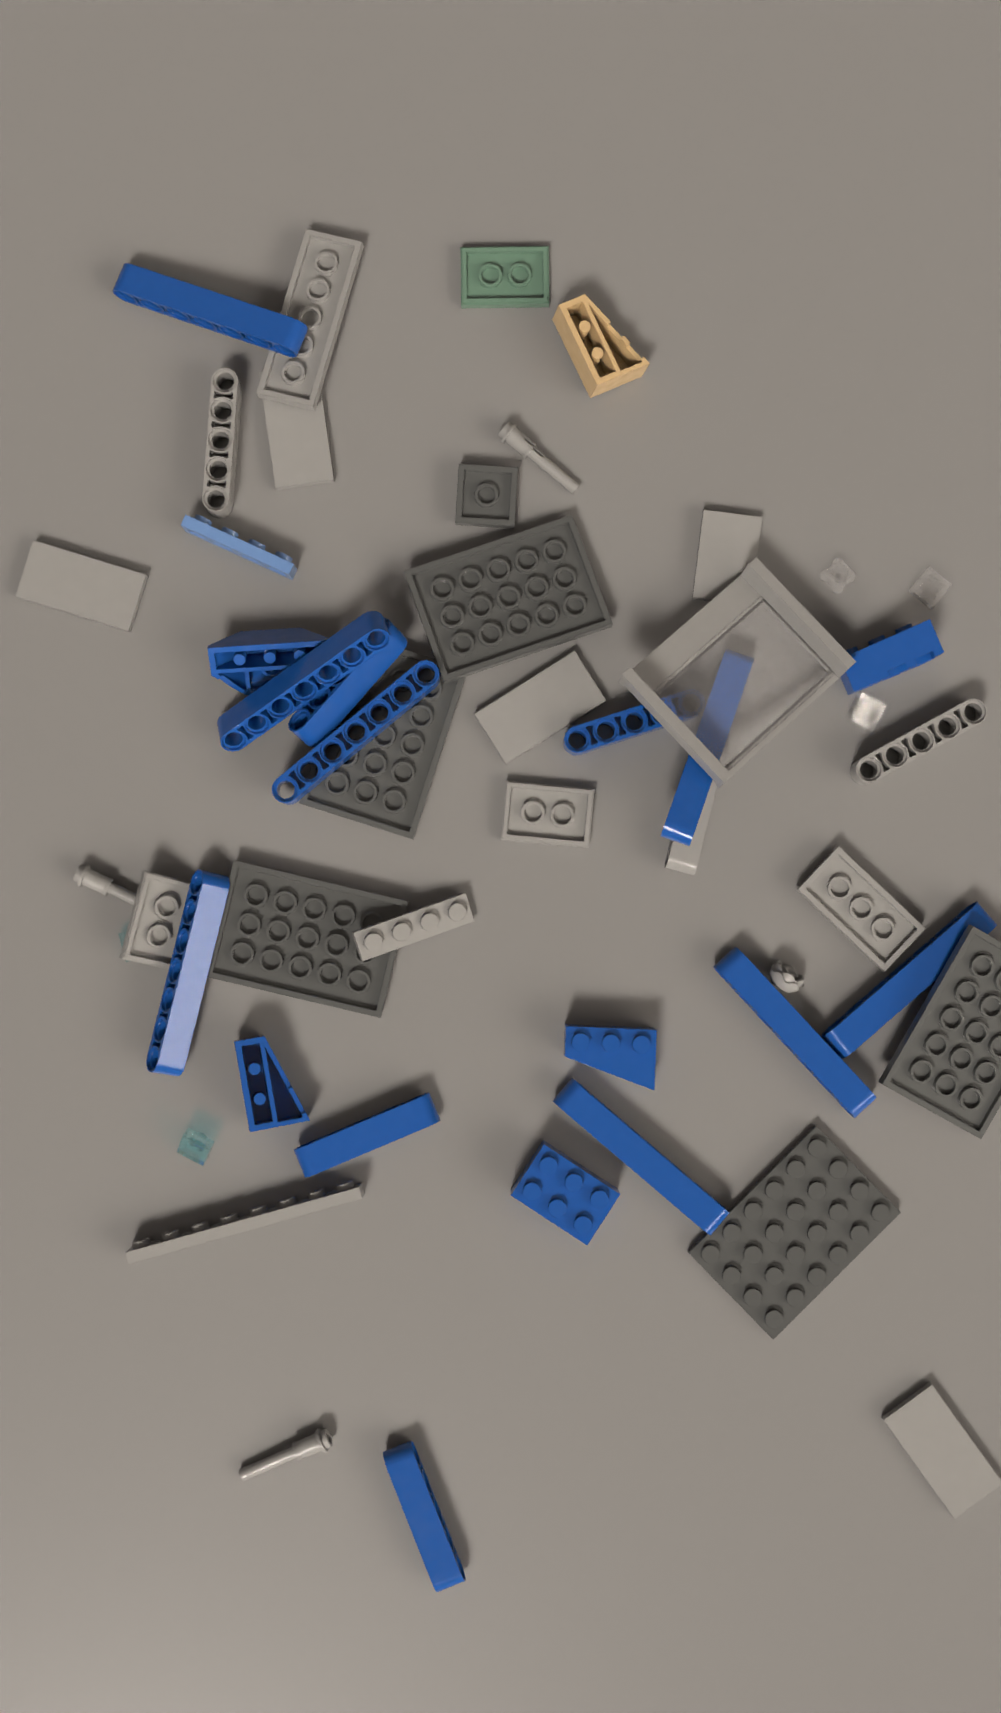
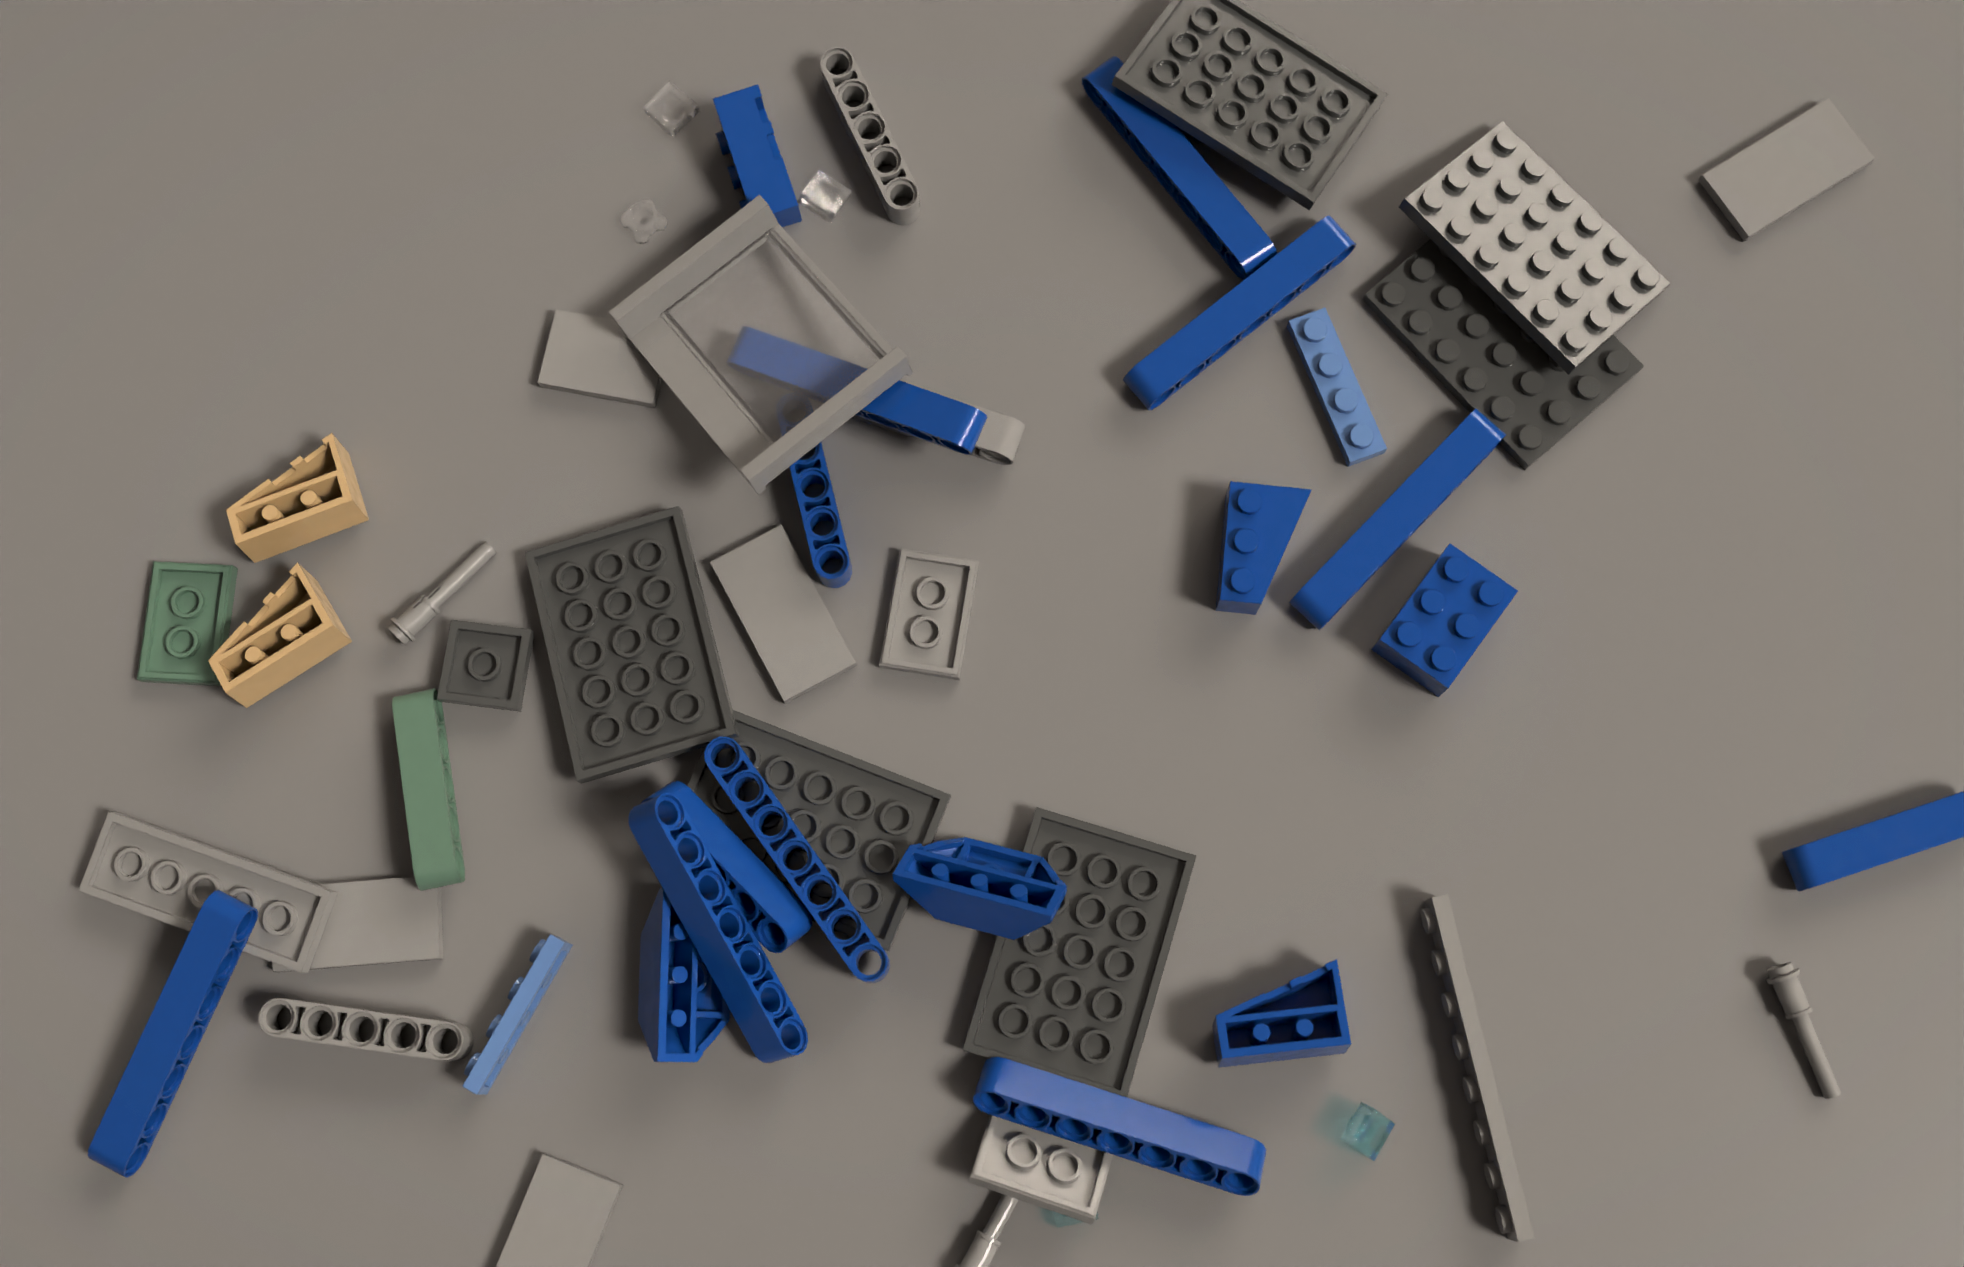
camera: 80 degrees left, 10 degrees down
blue beam [294,1092,440,1178] -> none
light grey plate [352,893,474,961] -> none
light grey plate [770,960,805,993] -> none
light grey plate [796,846,926,972] -> none
none -> tan wedge [208,562,352,708]
none -> sand green beam [392,688,465,891]
none -> blue wedge [892,837,1067,940]
none -> medium blue plate [1287,308,1387,467]
none -> plate [1399,121,1670,375]

